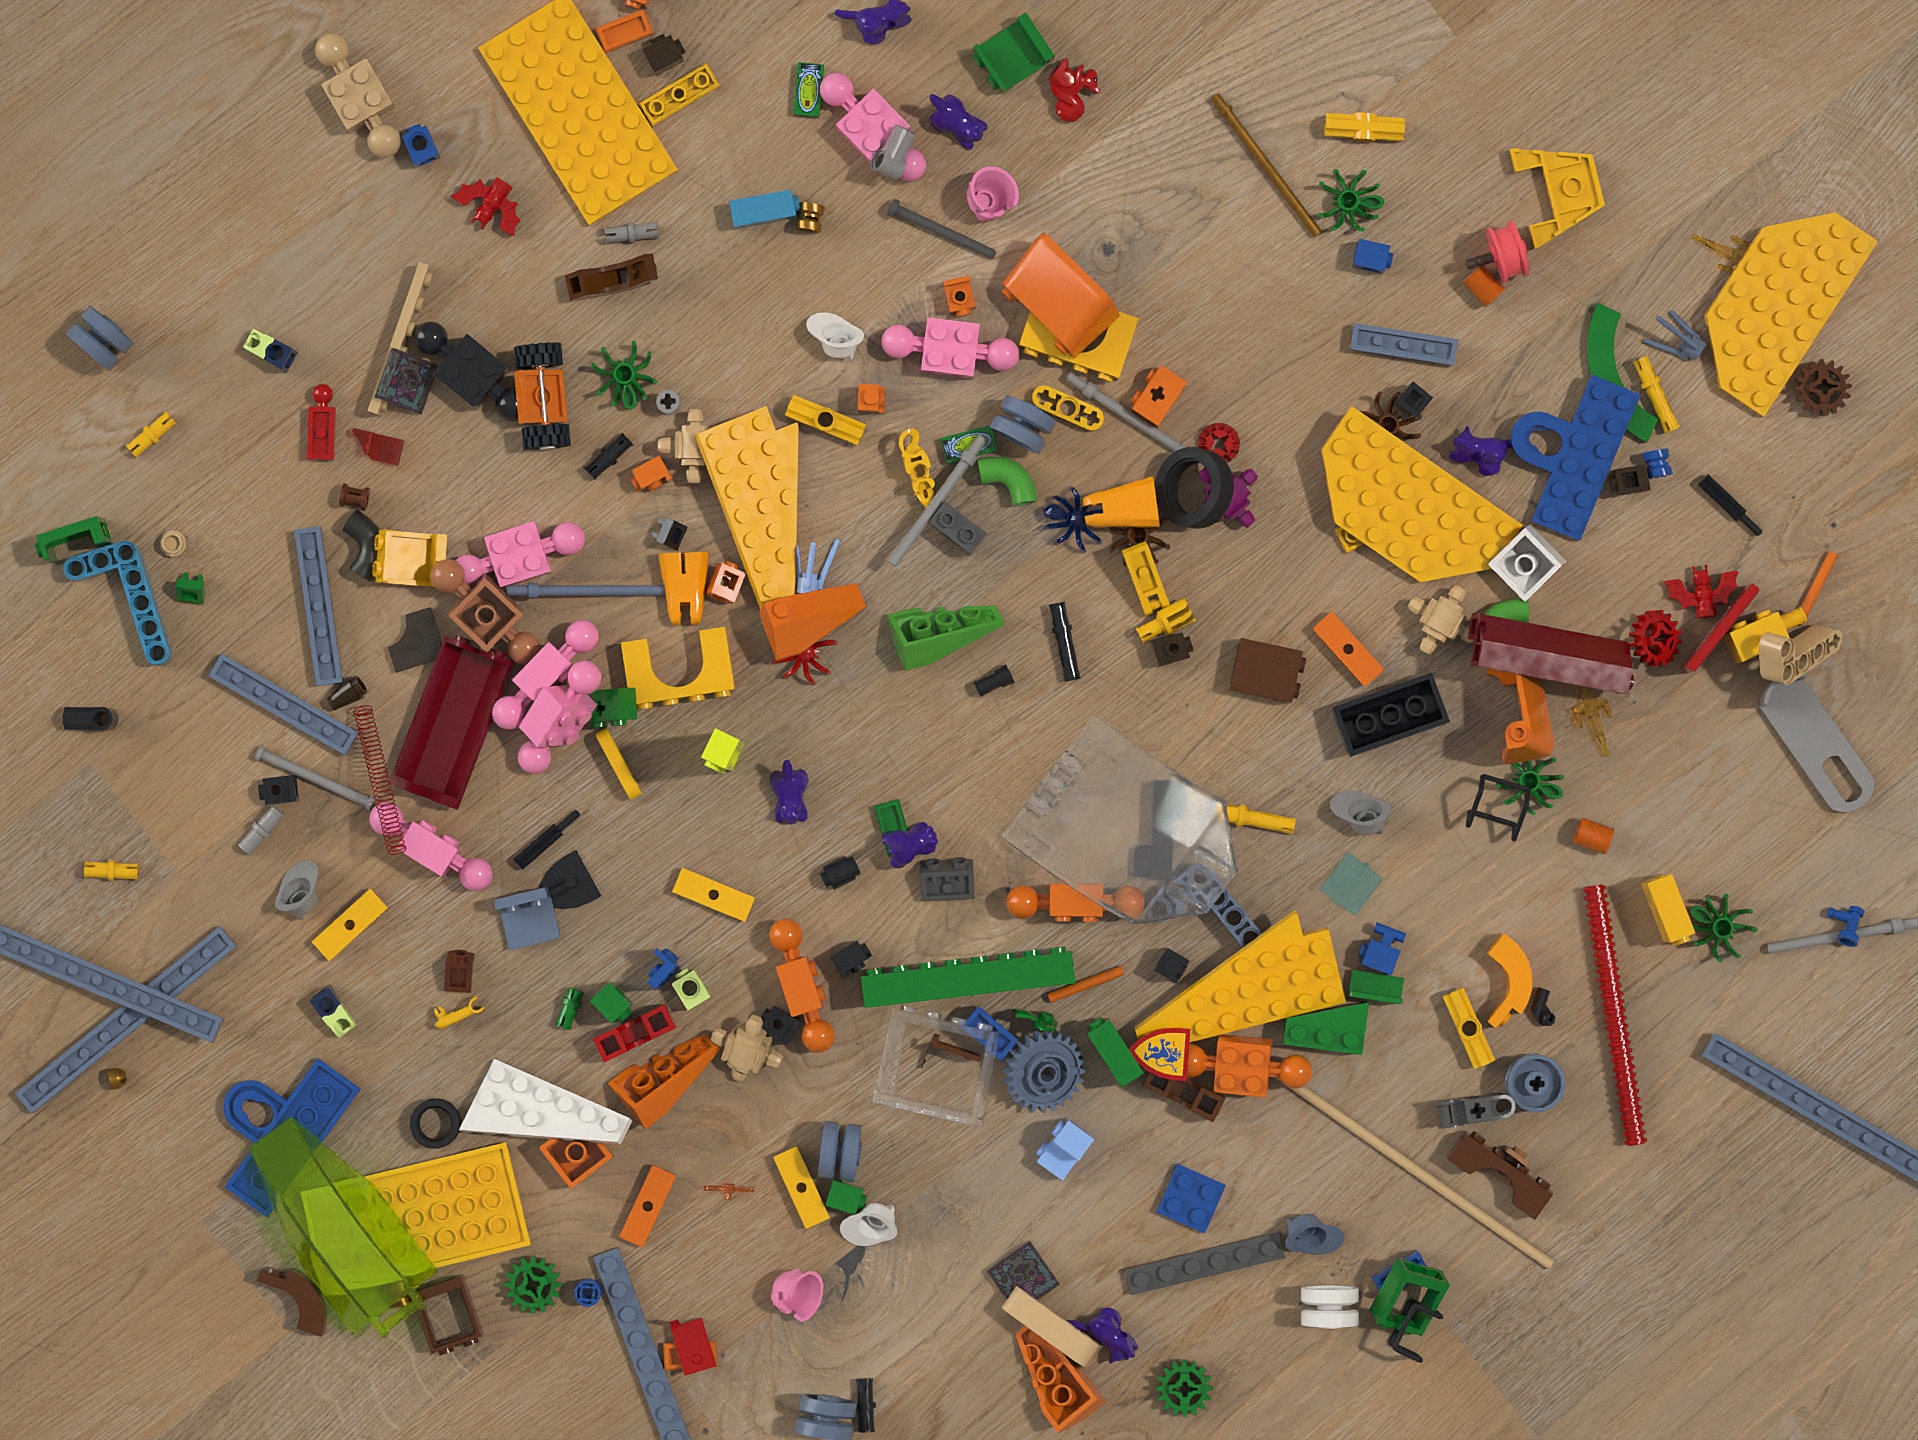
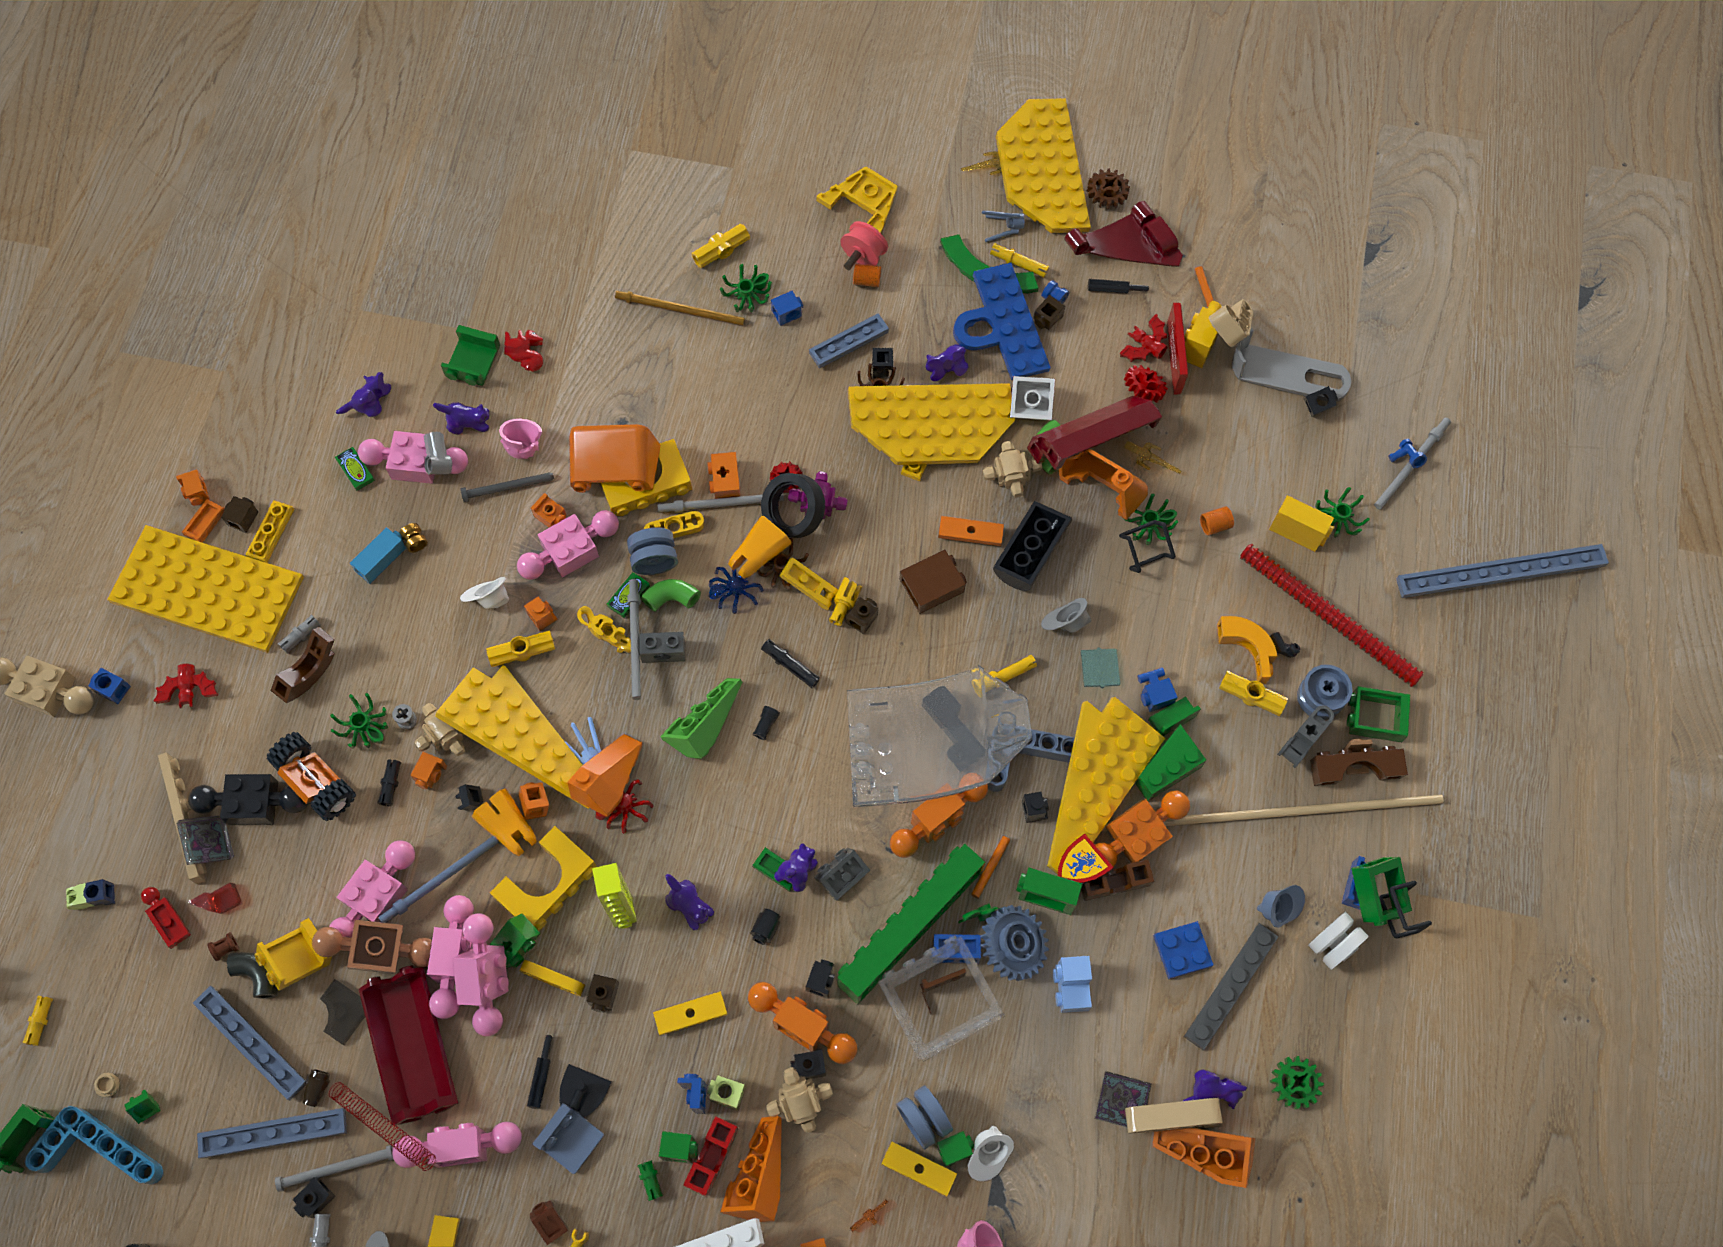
camera: 40 degrees left, 20 degrees down
none -> dark brown brick [586,974,619,1013]
none -> dark red panel [1064,201,1183,267]
none -> black brick [1303,386,1338,417]
none -> green window [1346,686,1410,743]

